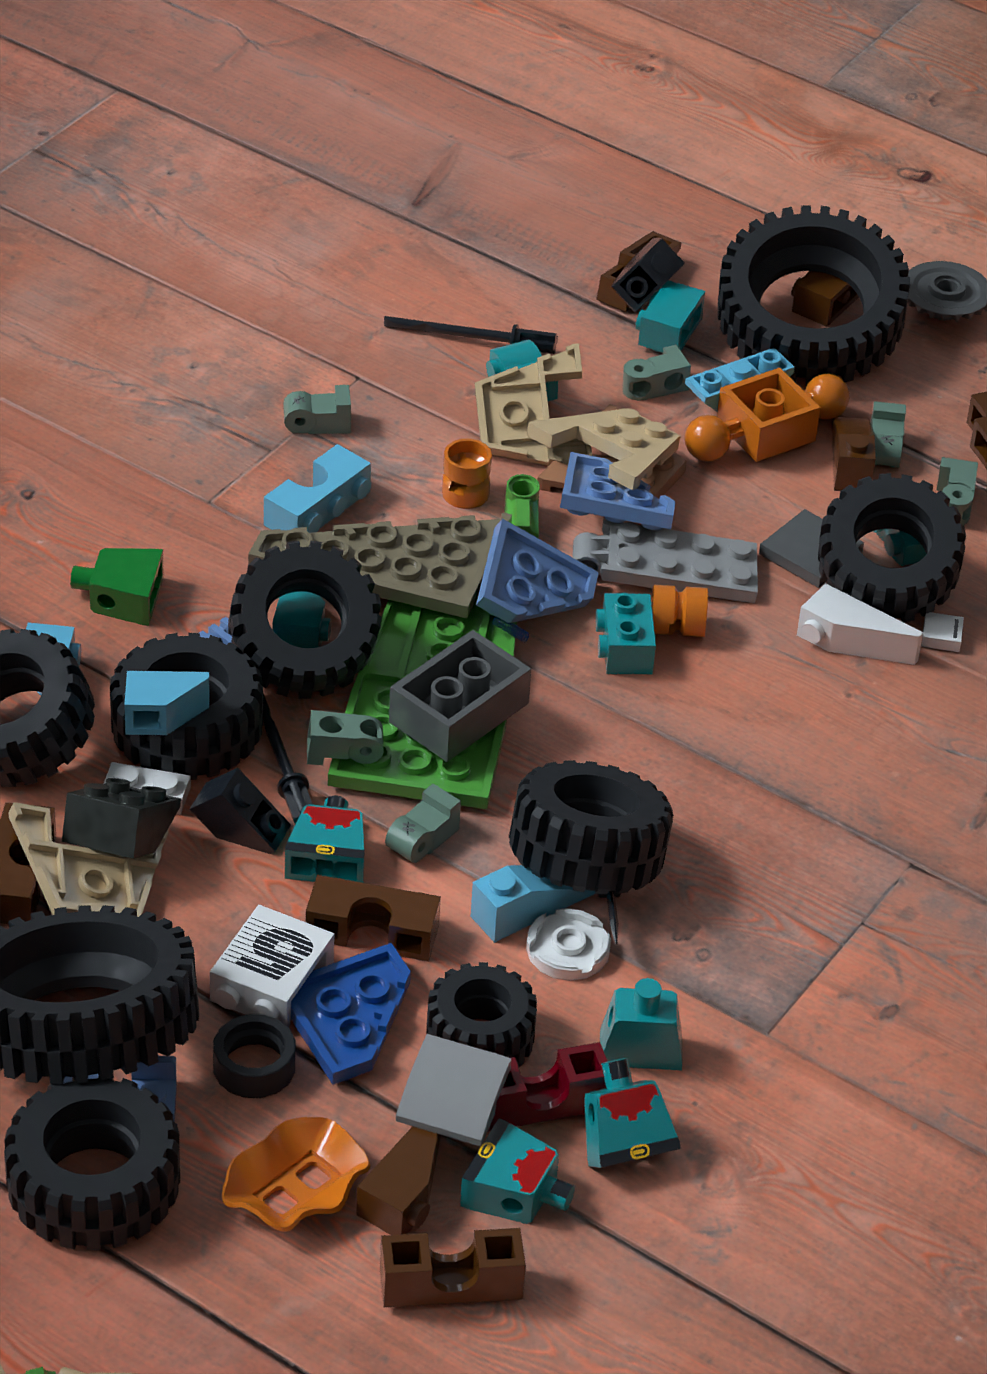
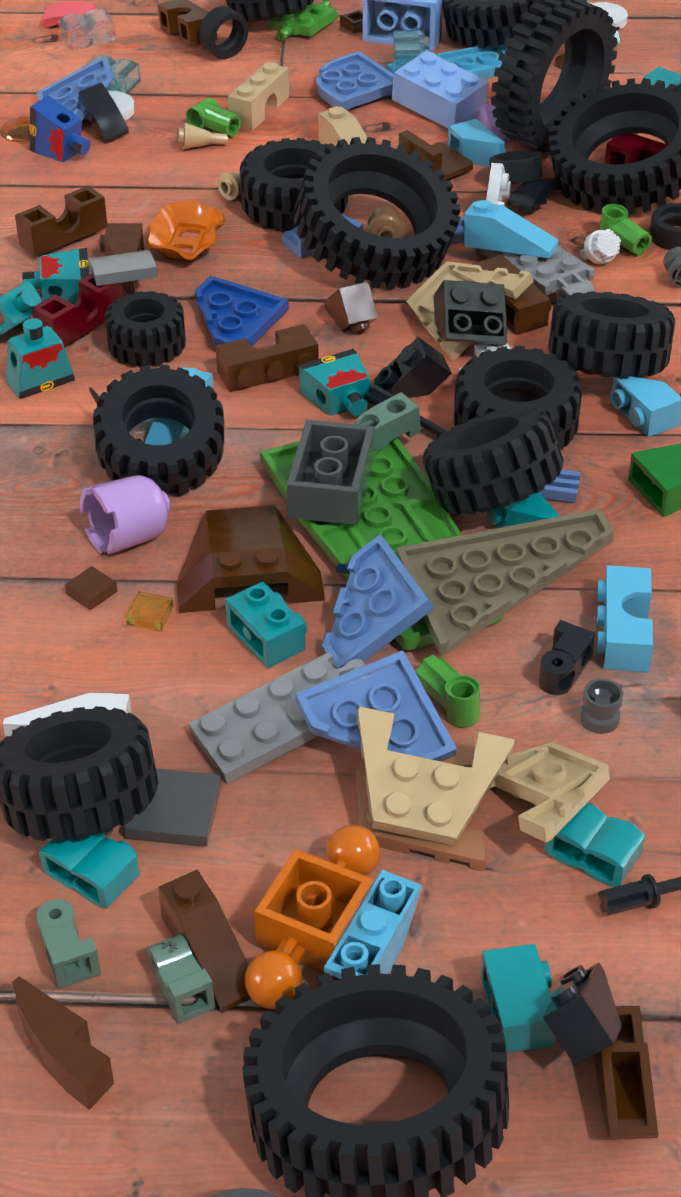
camera: 150 degrees right, 0 degrees up
medium azure slope [125,671,209,735] -> none
white panel [210,904,334,1027] -> none
black tyre [213,1014,296,1098] -> none
sand green leg [385,783,461,863] -> none
orange wheel [442,438,492,509] -> none
sand green leg [622,345,691,401] -> none
orange wheel [651,585,708,637] -> none
none -> reddish brown tile [65,566,117,610]
none -> lavender cylinder [80,475,170,554]
none -> clear yellow tile [125,591,174,631]
none -> reddish brown wedge [177,505,325,613]
none -> tan cone [218,172,241,200]
none -> slope [324,282,378,333]
none -> black leg [539,620,595,695]
none -> dark grey wheel [581,678,623,734]

